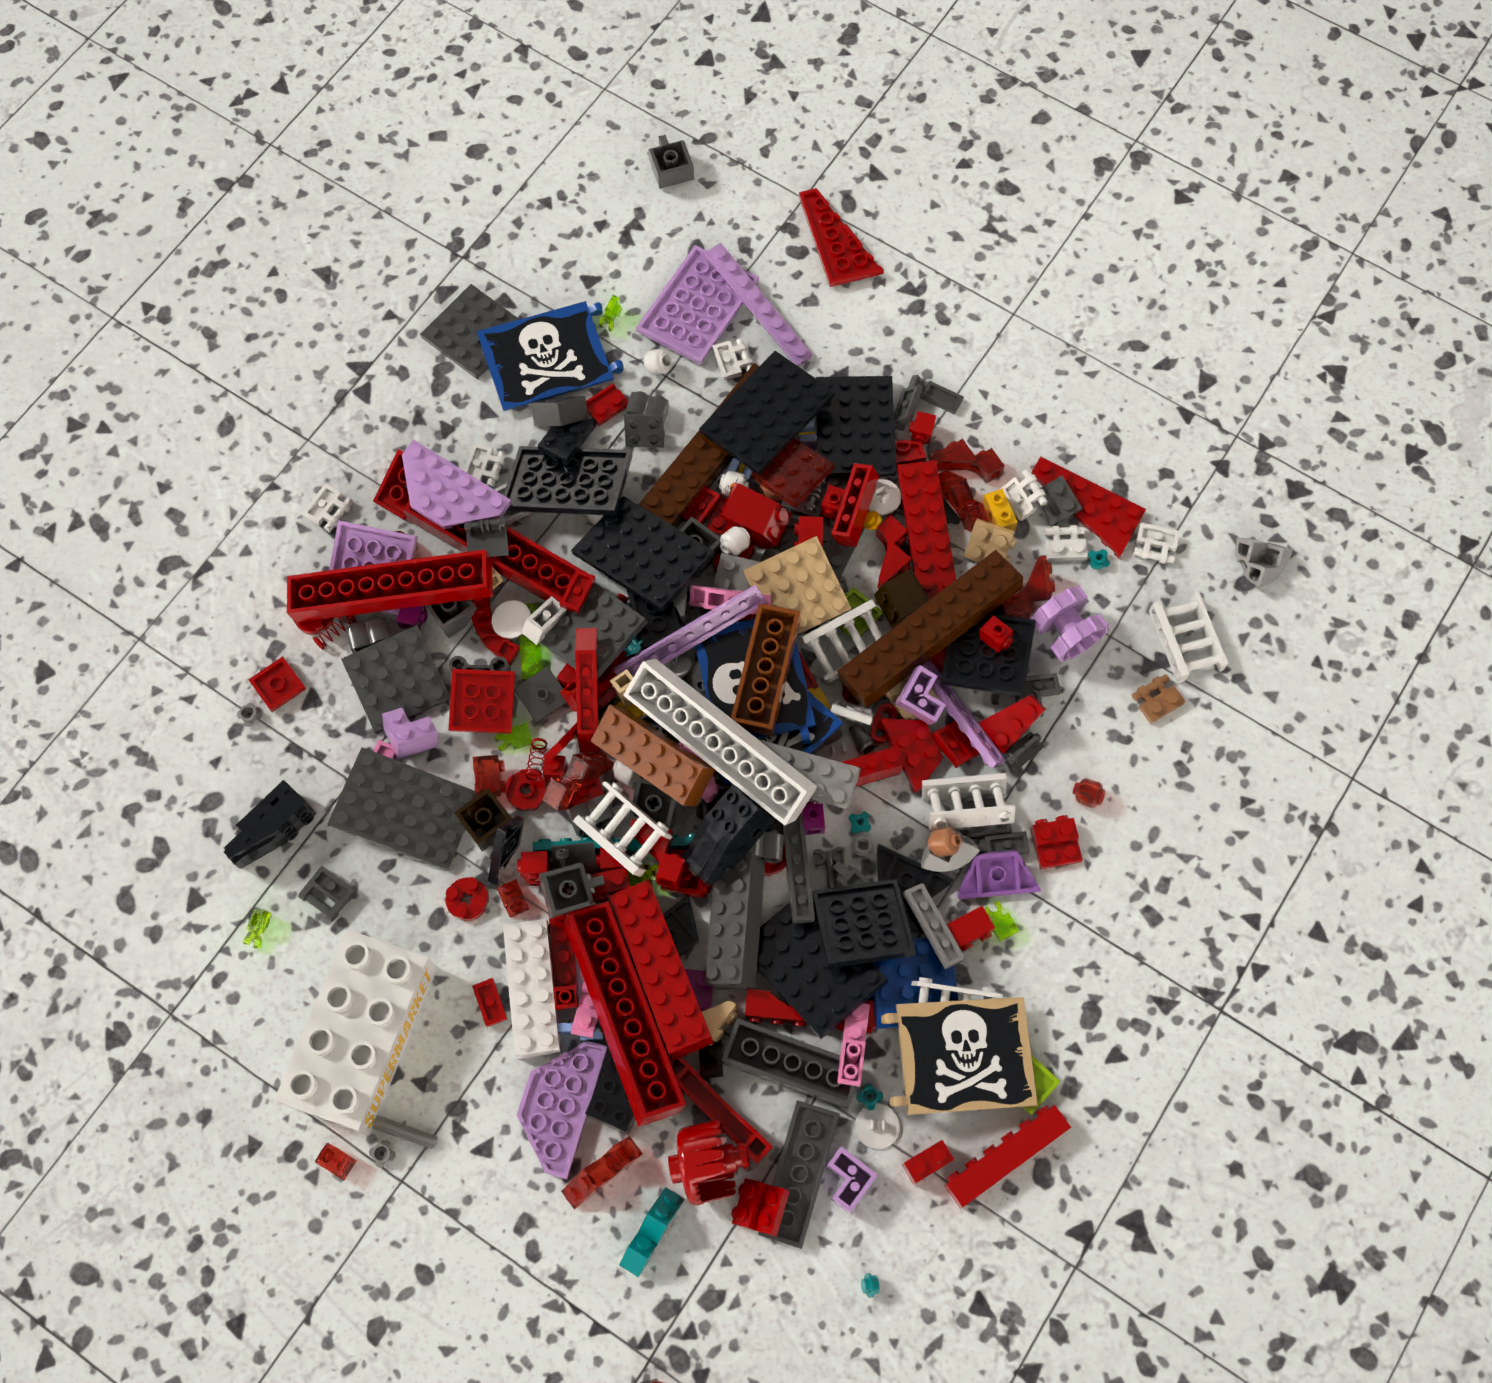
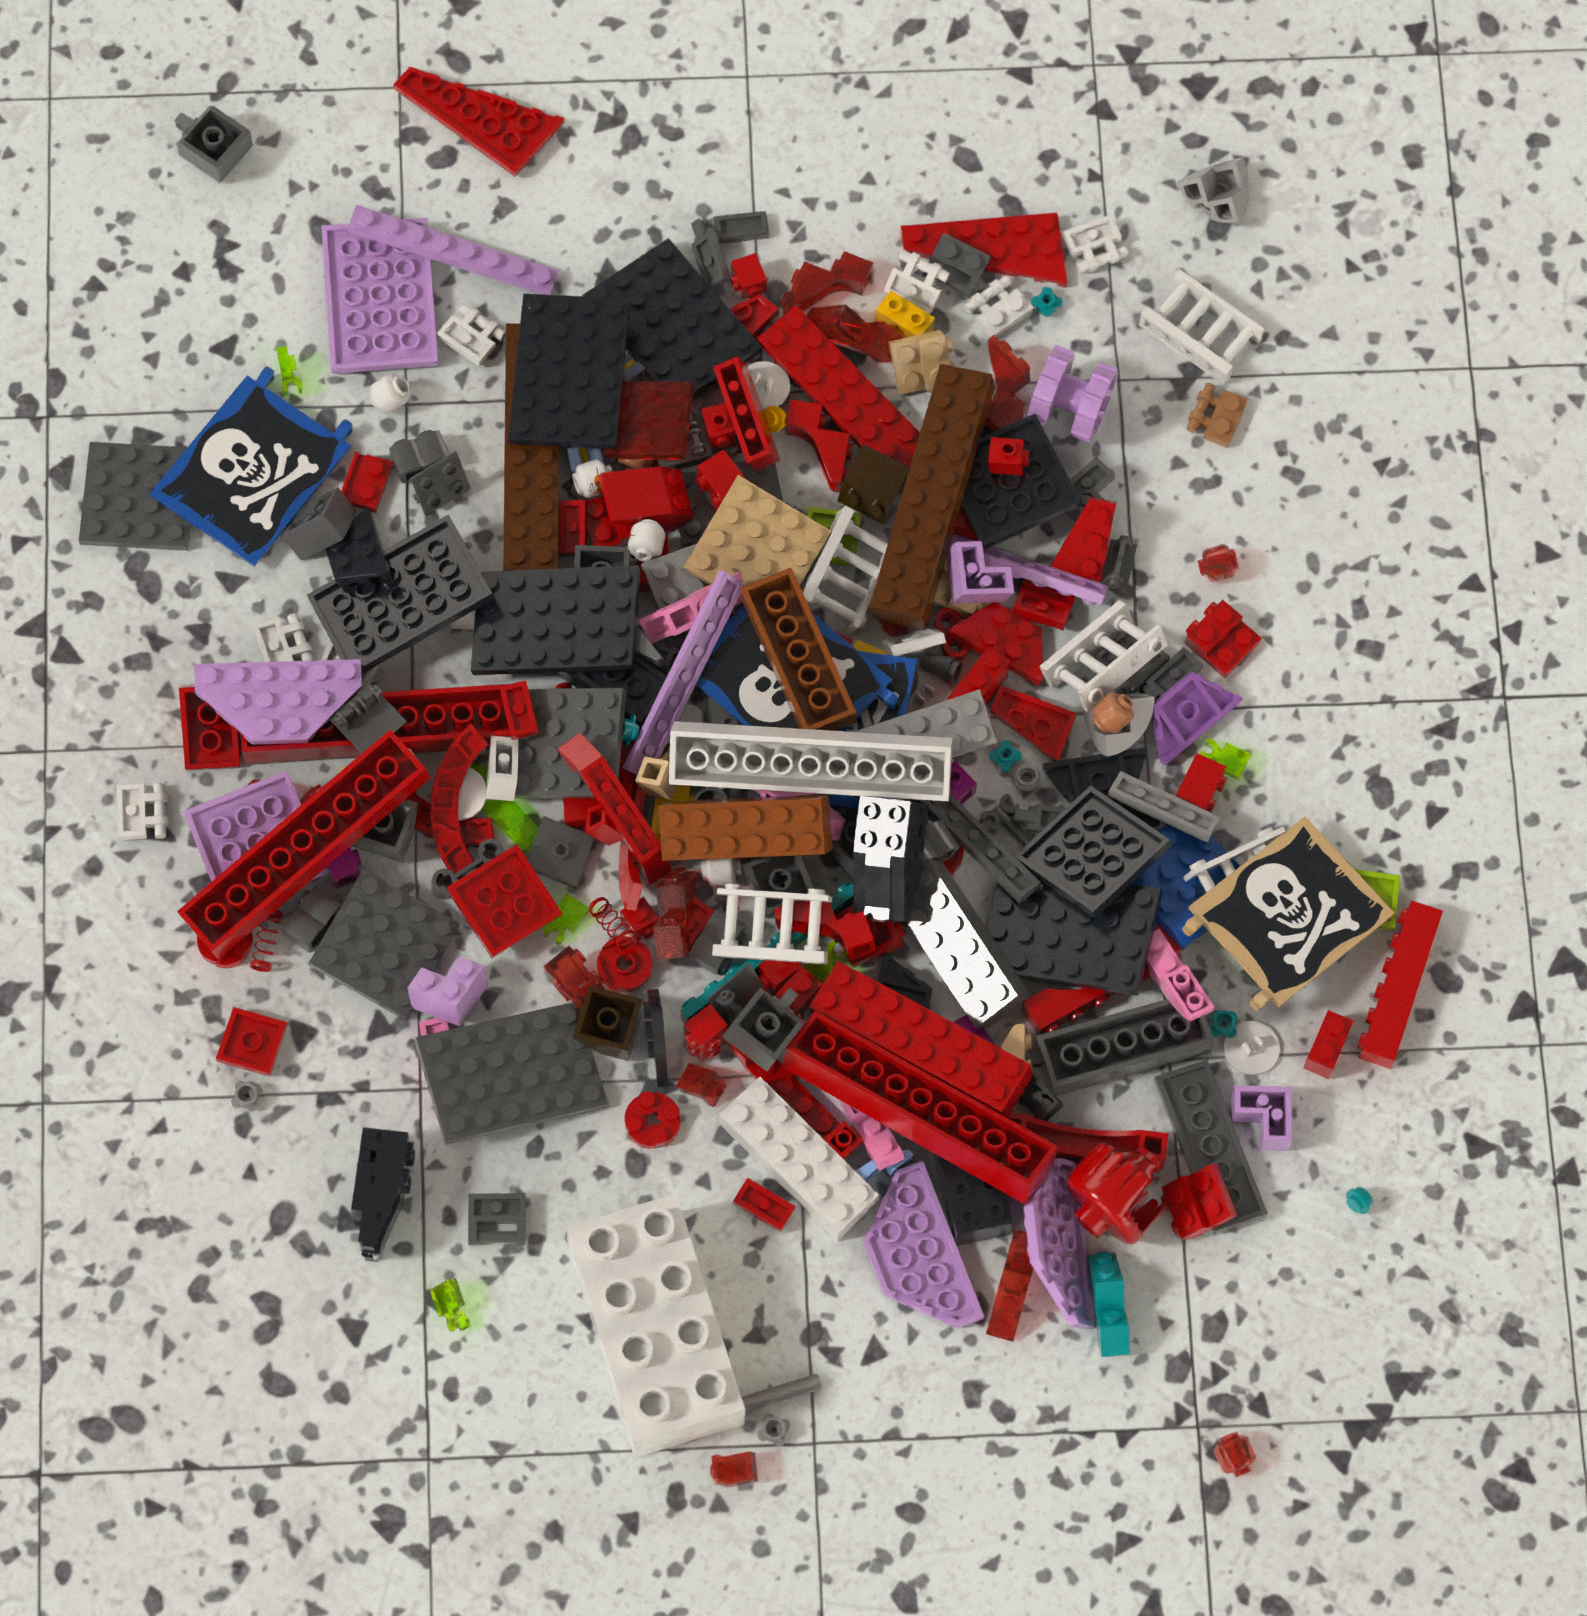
camera: 40 degrees left, 0 degrees up
none -> red tile [430,723,489,874]
none -> red wing [990,685,1077,762]
none -> lavender plate [1024,1158,1096,1330]

